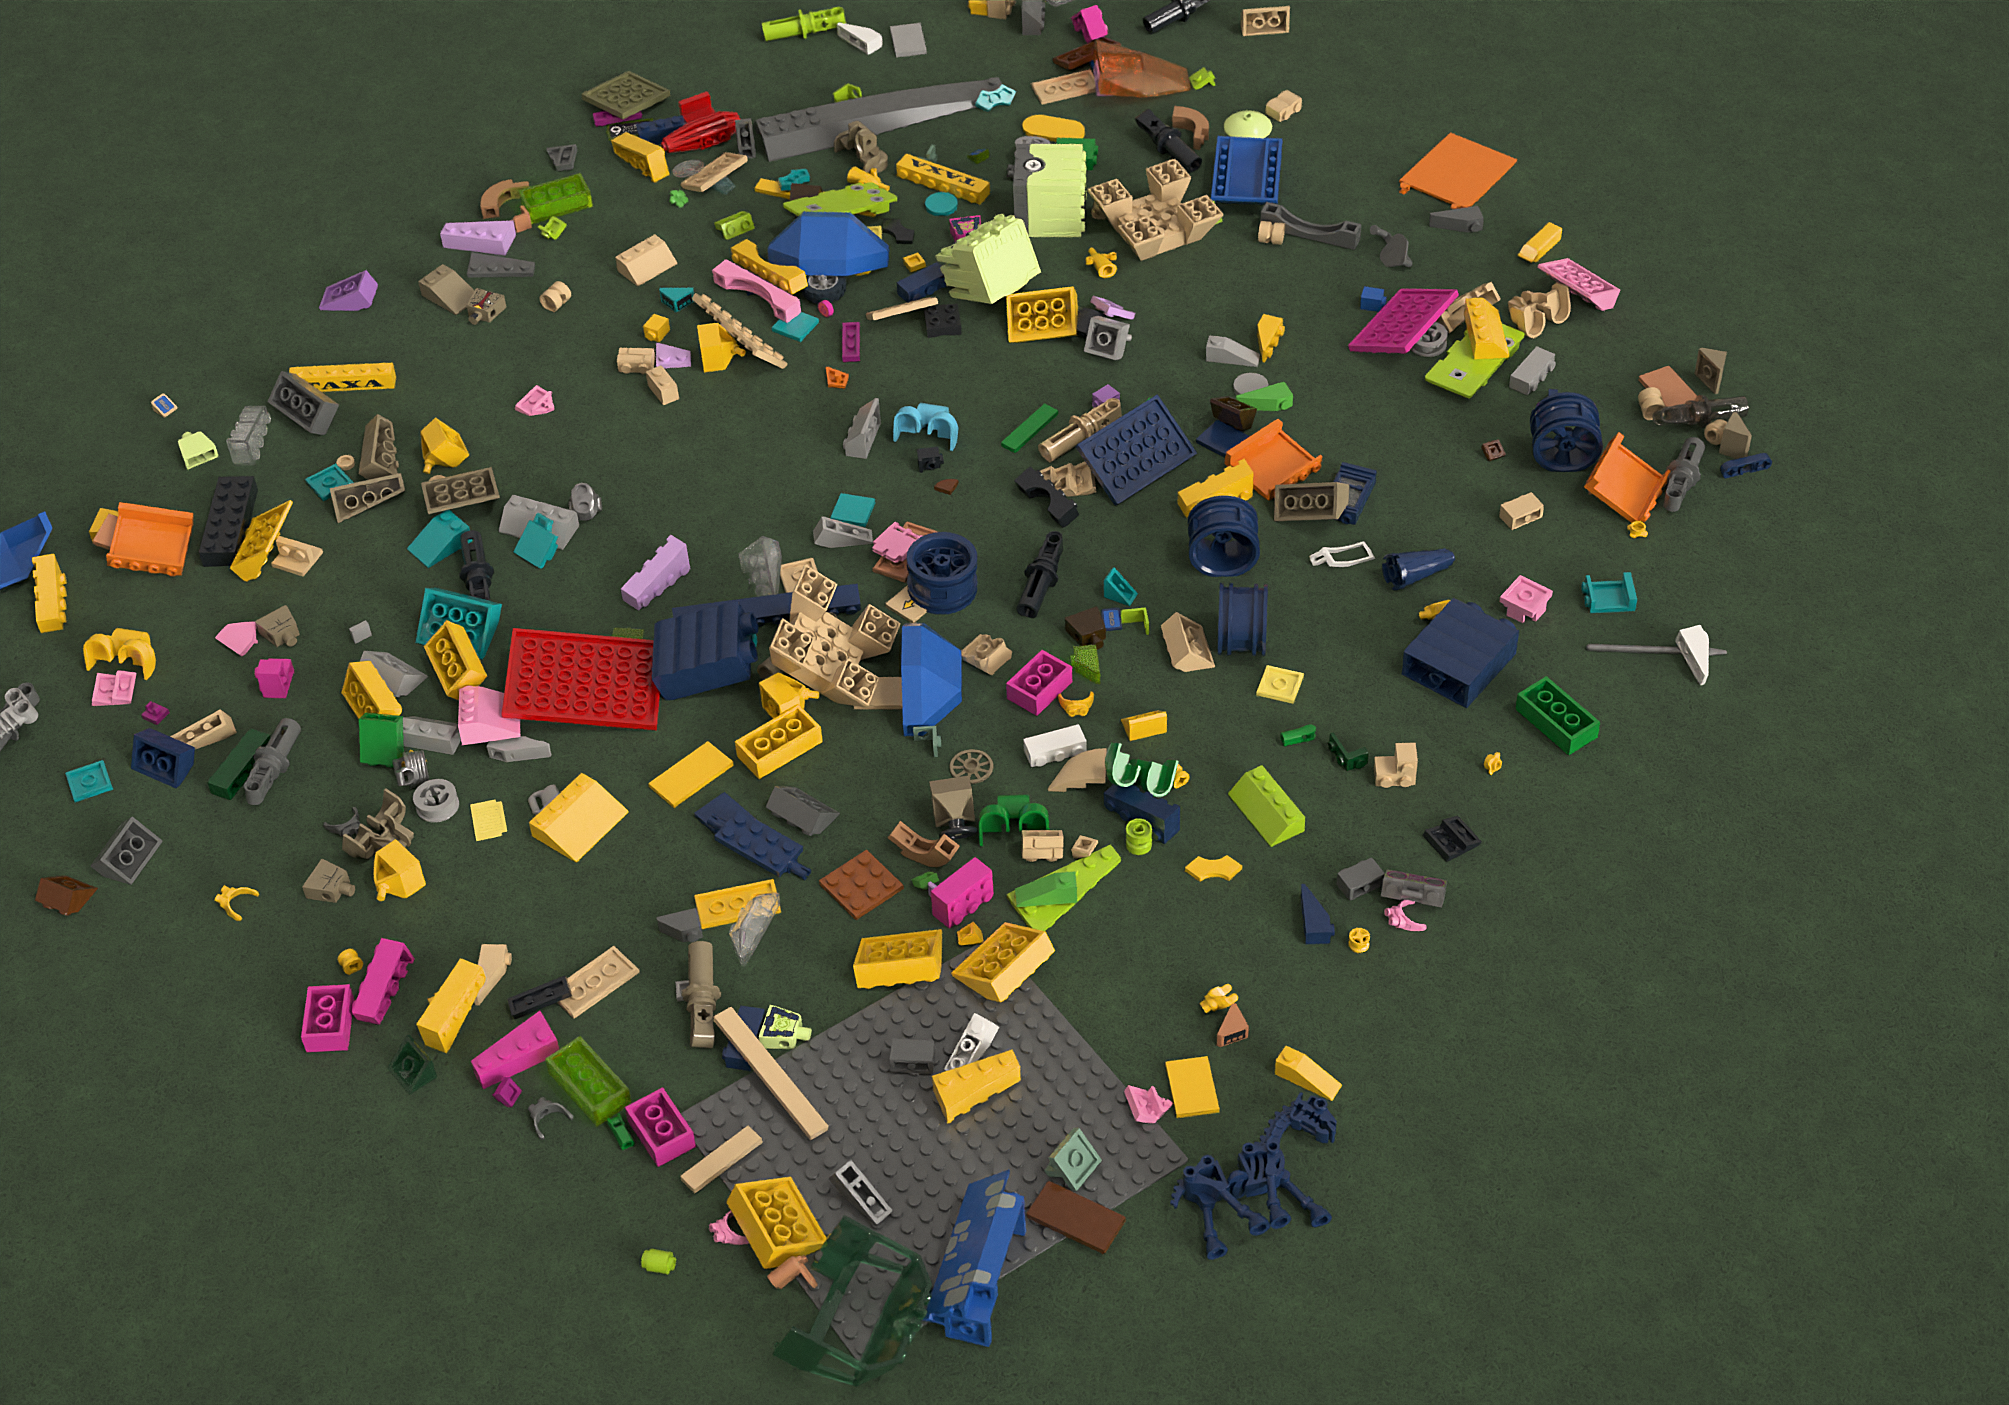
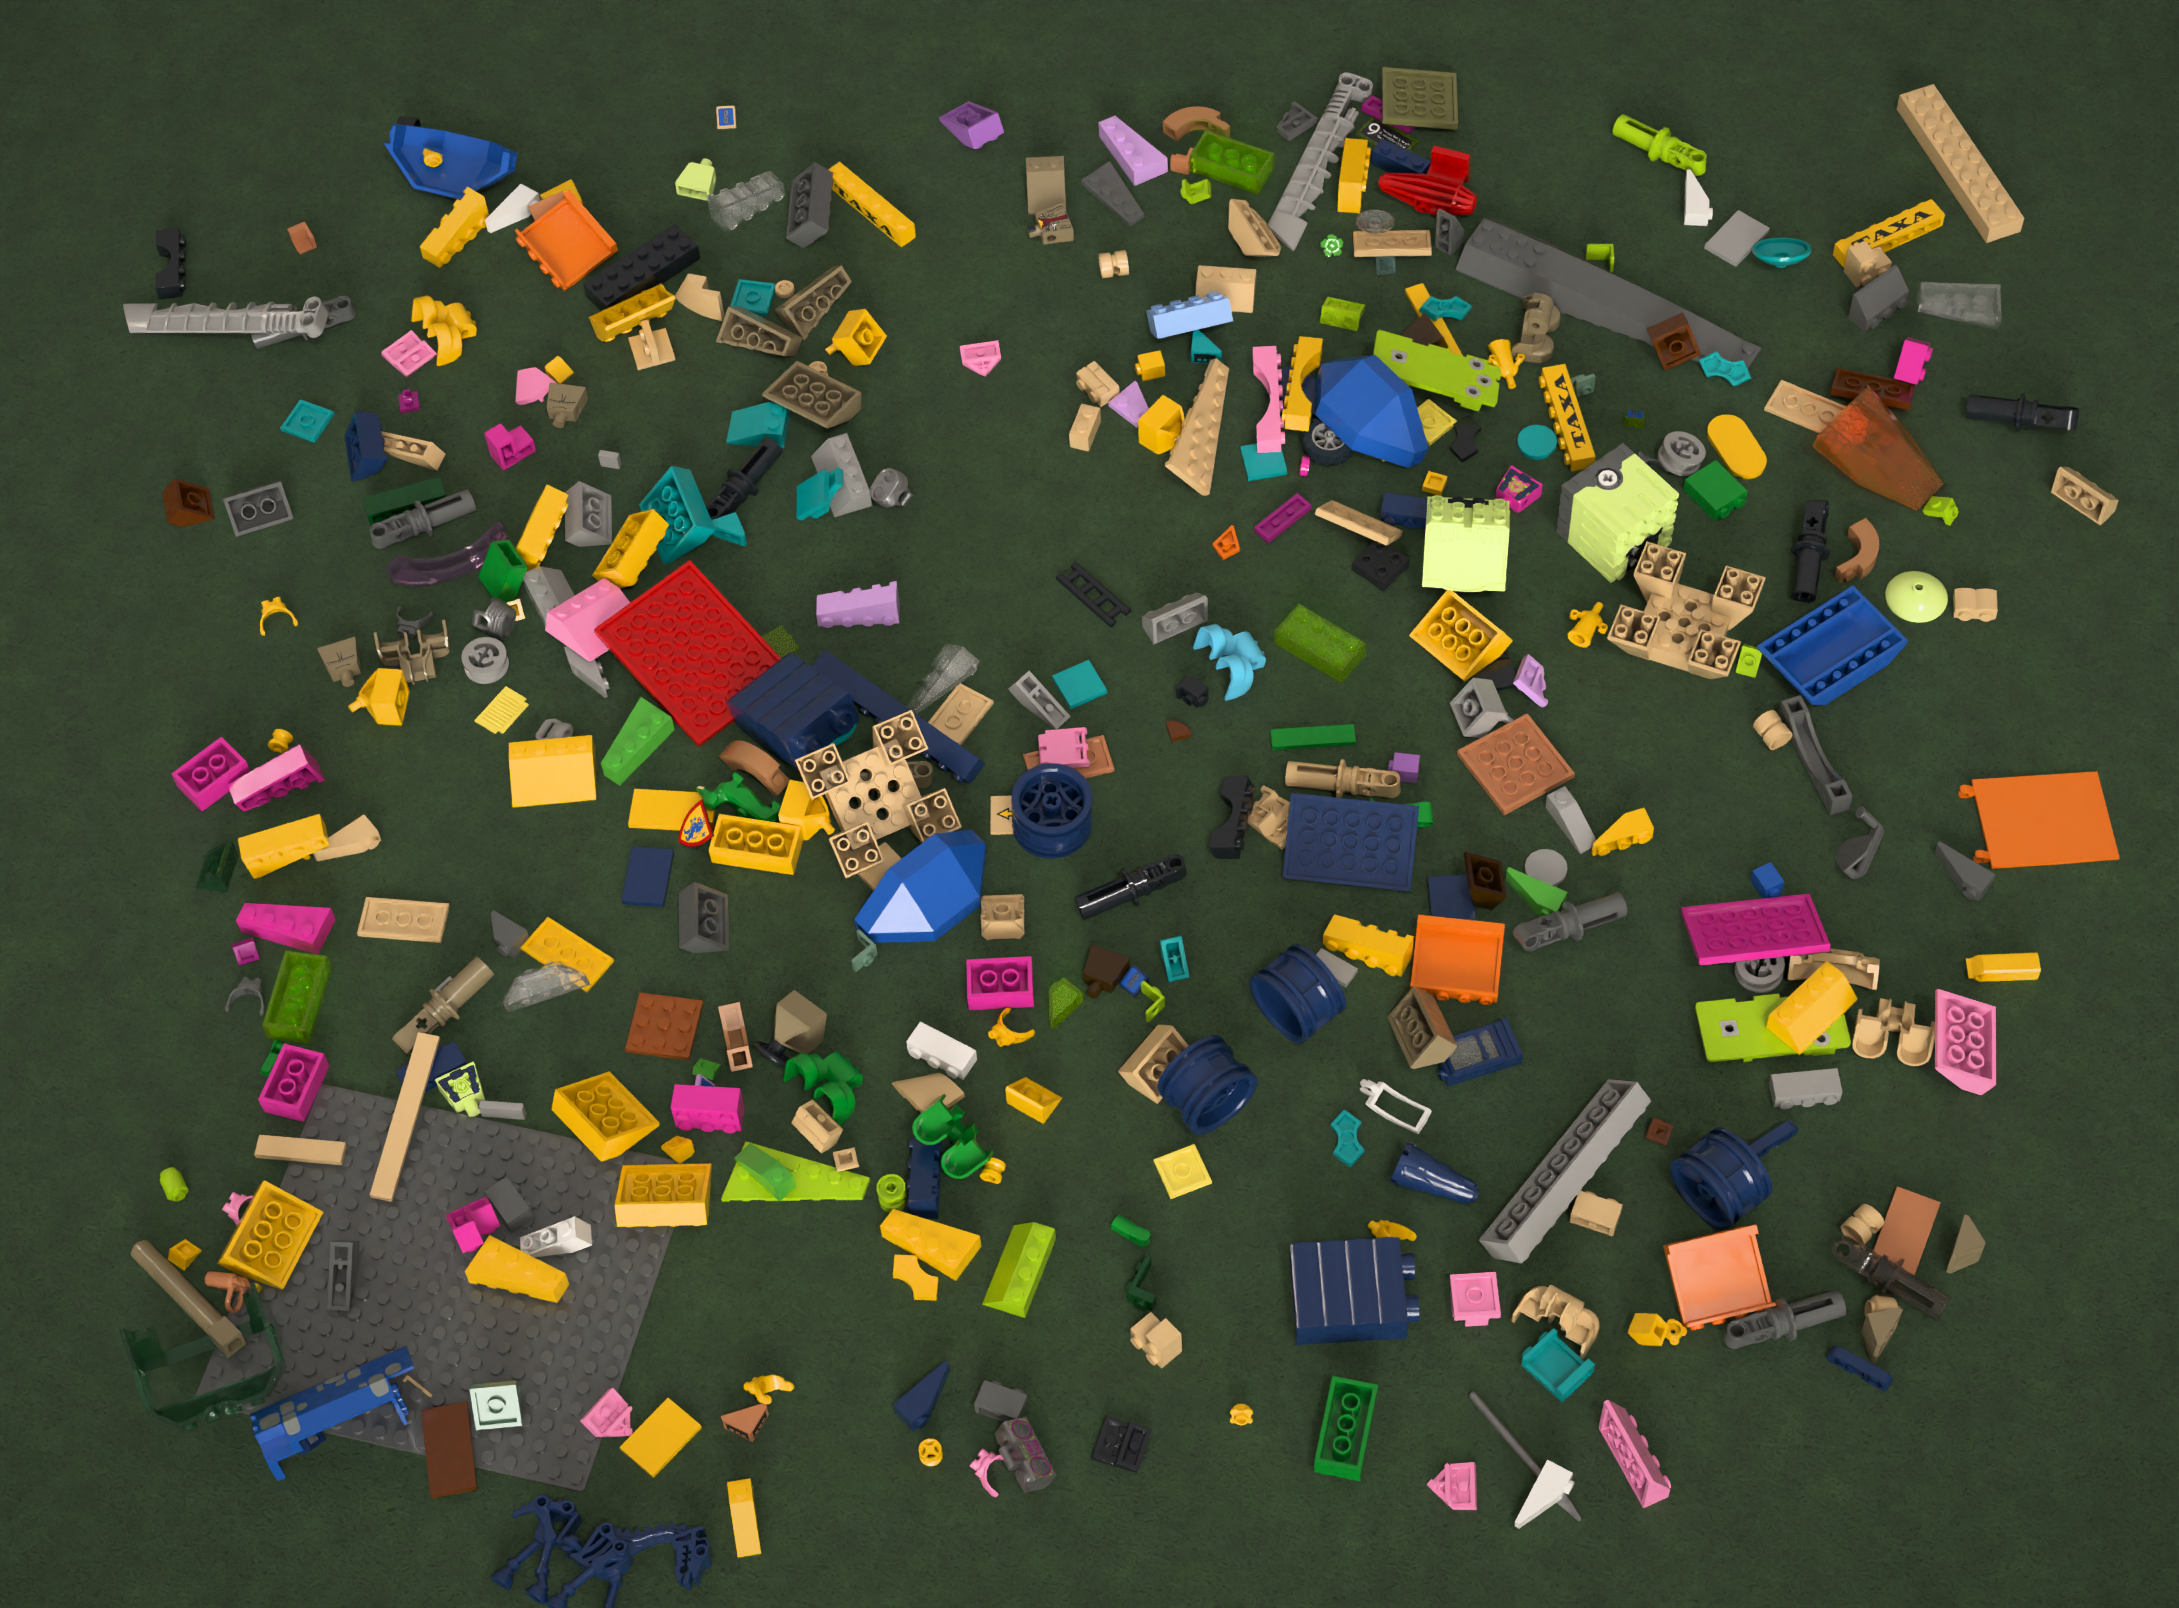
camera: 50 degrees right, 10 degrees up
black plate [507,976,572,1019] -> none
dark blue plate [707,809,811,880] -> none
dark tan wheel [950,749,993,784] -> none
none -> dark tan brick [131,1240,246,1358]
none -> yellow slope [168,1239,202,1271]
none -> clear purple arch [386,522,510,586]
none -> dark pink brick [445,1196,500,1253]
none -> light grey tile [478,1100,526,1120]
none -> white slope [485,184,540,233]
none -> yellow slope [545,356,574,384]
none -> bright green wedge [601,697,675,786]
none -> tan slope [675,273,724,321]
none -> shield [678,799,716,847]
none -> green animal [696,772,781,822]
none -> teal slope [711,512,747,546]
none -> medium nougat arch [718,740,790,796]
none -> yellow wedge [880,1209,981,1281]
none -> black bar [1056,562,1132,627]
none -> light blue brick [1146,291,1233,339]
none -> tan wedge [1228,199,1281,257]
none -> light grey piece [1267,72,1373,251]
none -> clear neon green brick [1275,604,1366,684]
none -> teal tile [1330,1109,1365,1168]
none -> bright pink slope [1427,1462,1477,1510]
none -> nougat plate [1457,714,1575,815]
none -> light grey brick [1479,1079,1651,1263]
none -> tan piece [1512,1284,1600,1359]
none -> dark grey piece [1513,892,1627,951]
none -> bright pink slope [1599,1400,1671,1508]
none -> yellow brick [1627,1313,1669,1346]
none -> reddish brown slope [1647,312,1701,370]
none -> teal dish [1752,238,1812,268]

